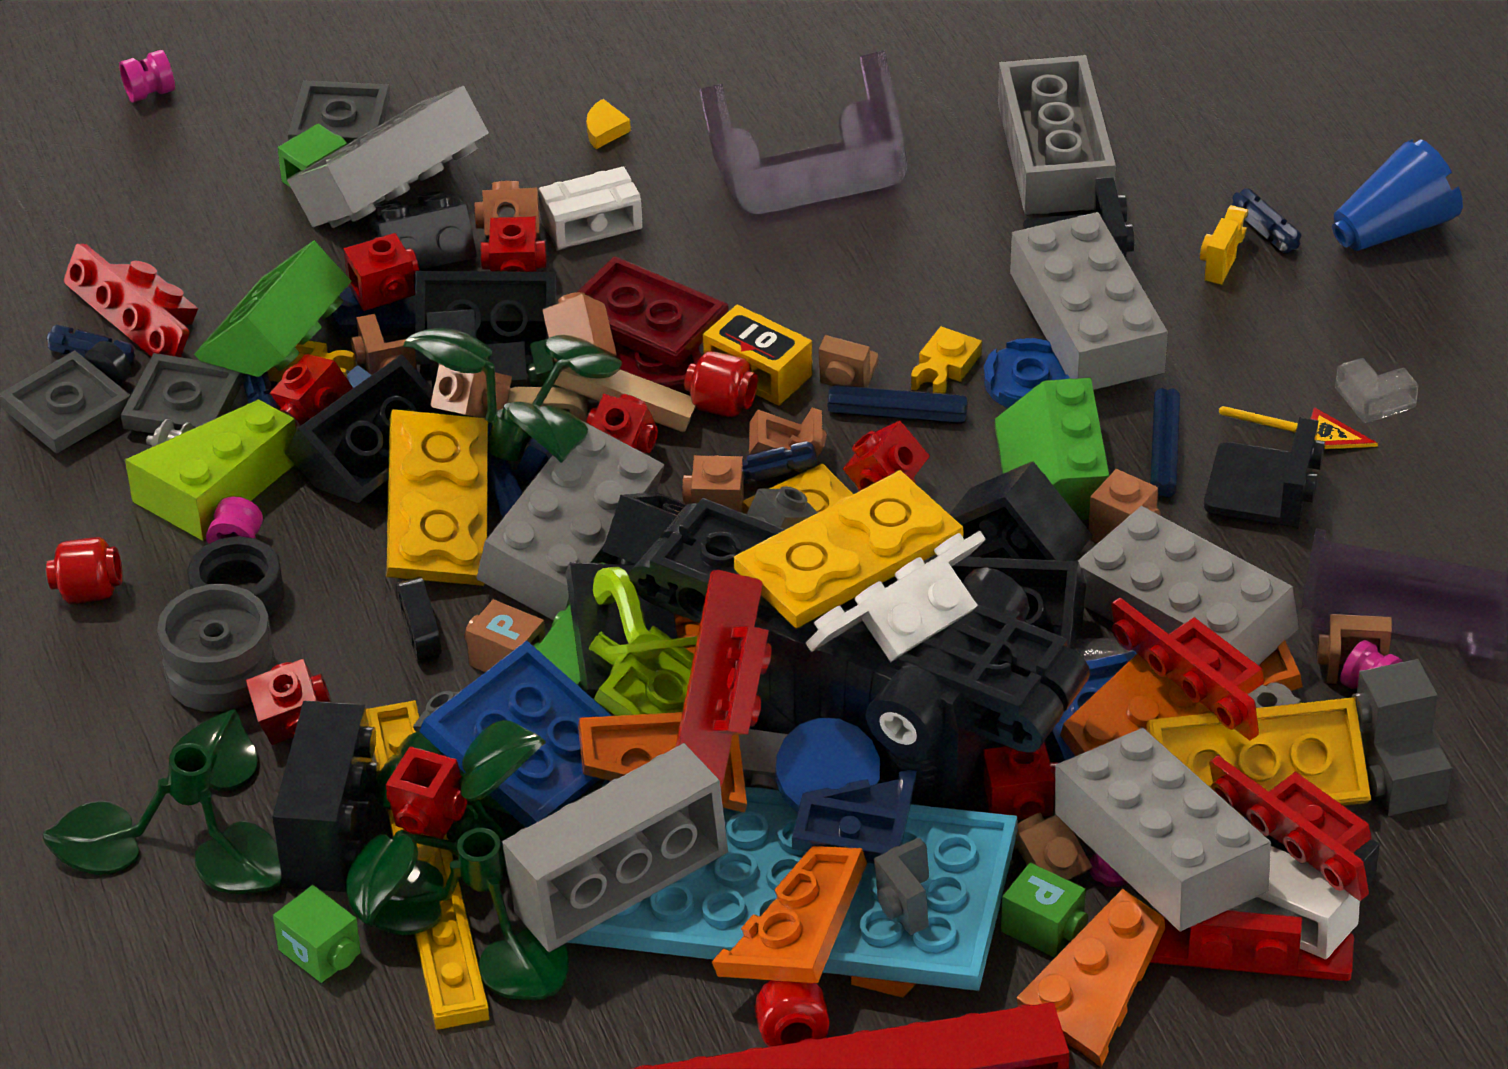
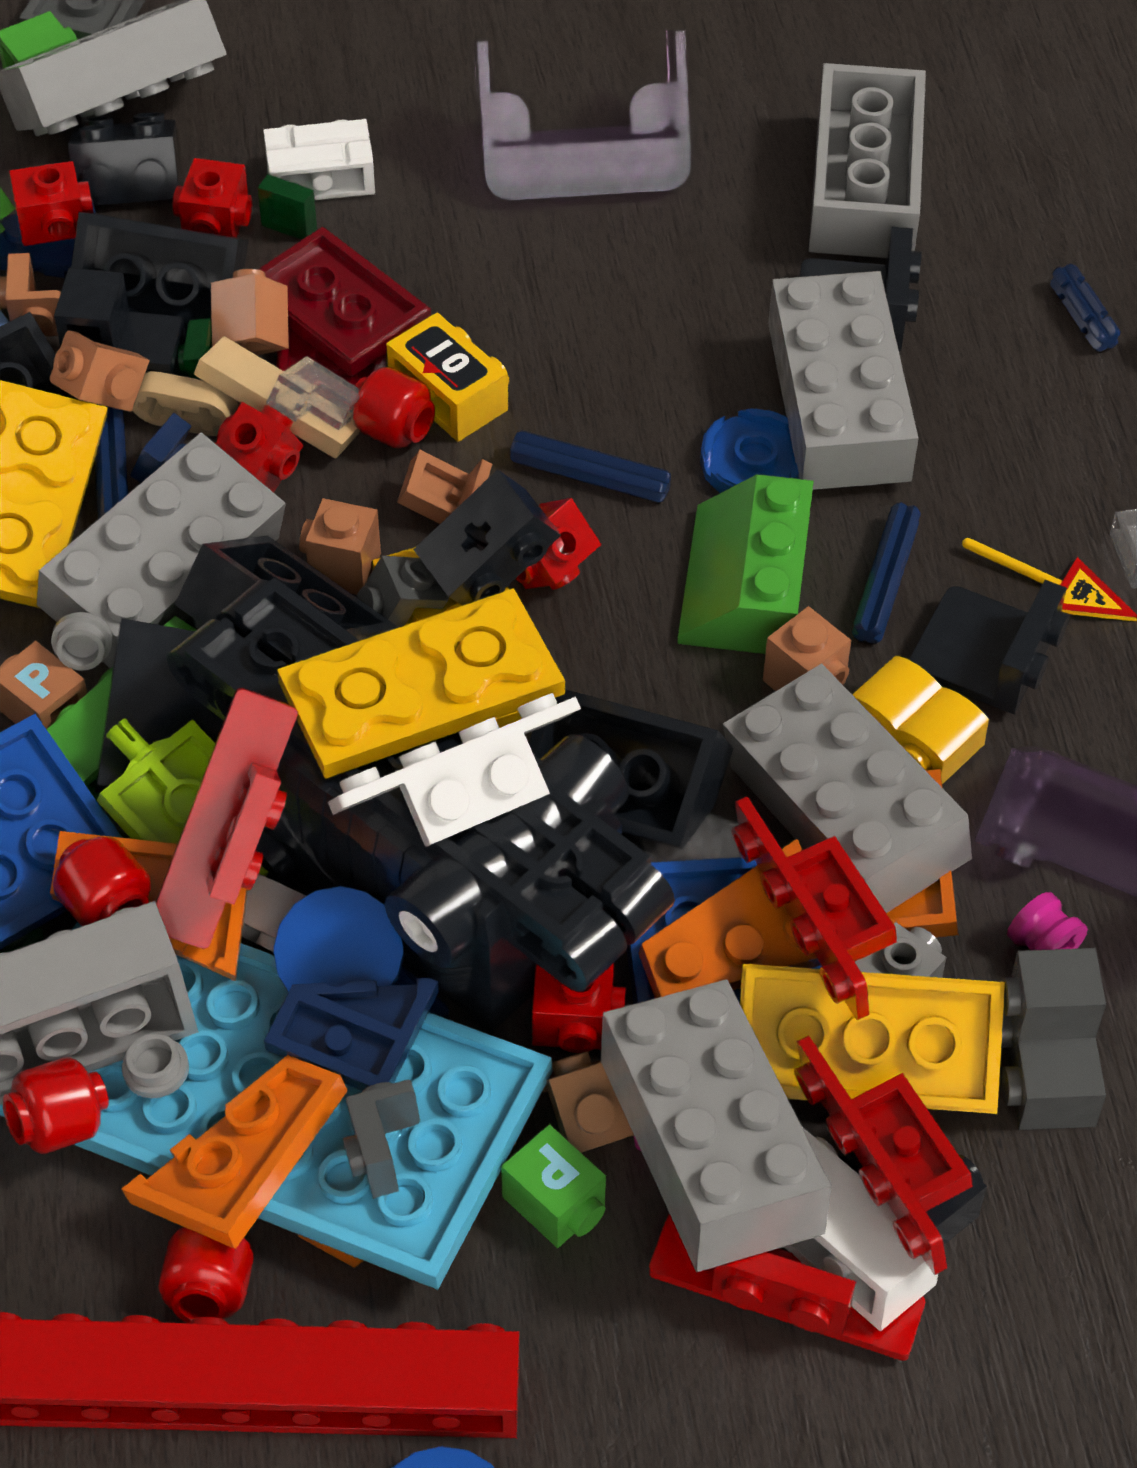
camera: 10 degrees right, 10 degrees up
dark green plant [403,328,622,463] -> none
nougat brick [475,181,540,240] -> none
yellow tile [586,99,631,149] -> none
lime piece [593,567,698,659] -> none
dark blue axle [743,441,817,485] -> none
medium nougat bracket [819,335,879,387] -> none
yellow plate [911,326,982,394] -> none
black brick [950,461,1093,561] -> none
orange wing [1016,889,1165,1068] -> none
yellow plate [1200,205,1248,285] -> none
medium nougat bracket [1317,614,1392,684] -> none
none -> red head [3,1057,109,1154]
none -> light grey plate [51,612,112,671]
none -> red head [53,837,151,926]
none -> light grey plate [122,1033,189,1098]
none -> dark green plate [257,174,317,240]
none -> clear piece [266,356,360,430]
none -> black brick [413,469,561,605]
none -> yellow brick [852,656,989,784]

